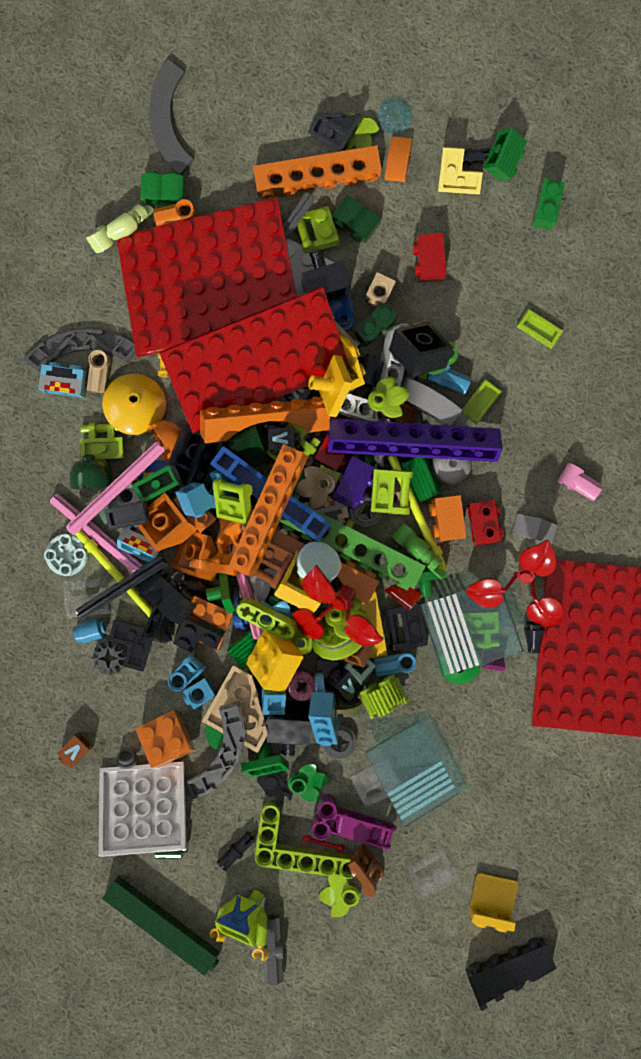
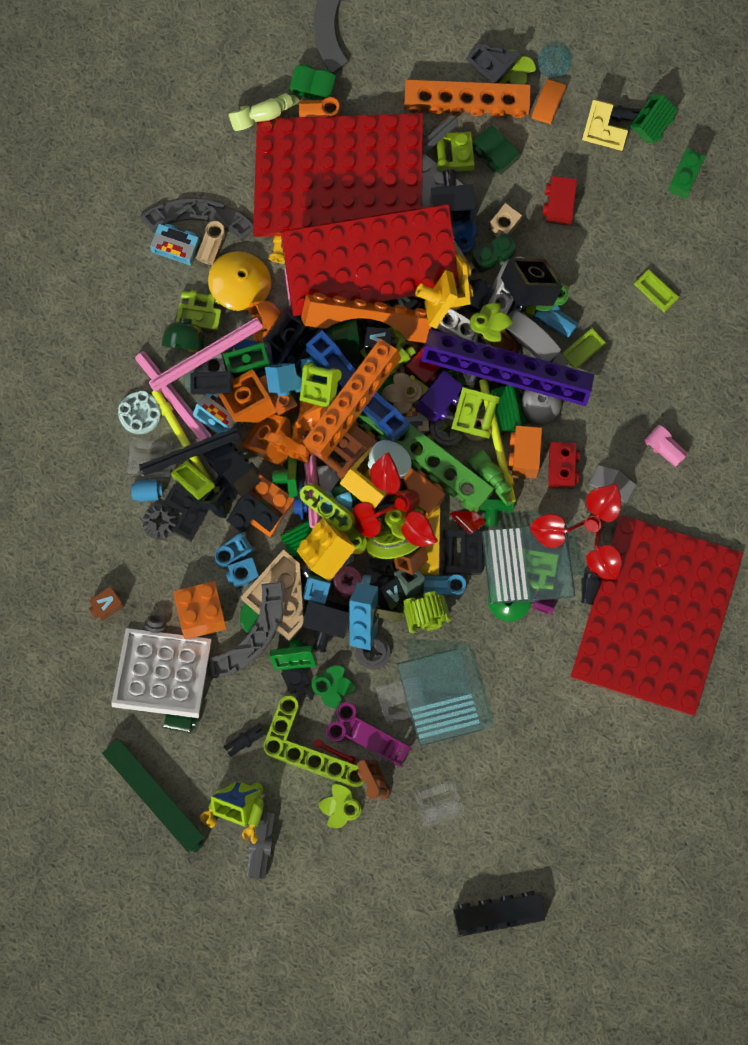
camera: 10 degrees right, 10 degrees down
black cone [180,574,213,597] -> none
yellow bracket [468,873,518,932] -> none
none -> lime tile [171,460,215,500]

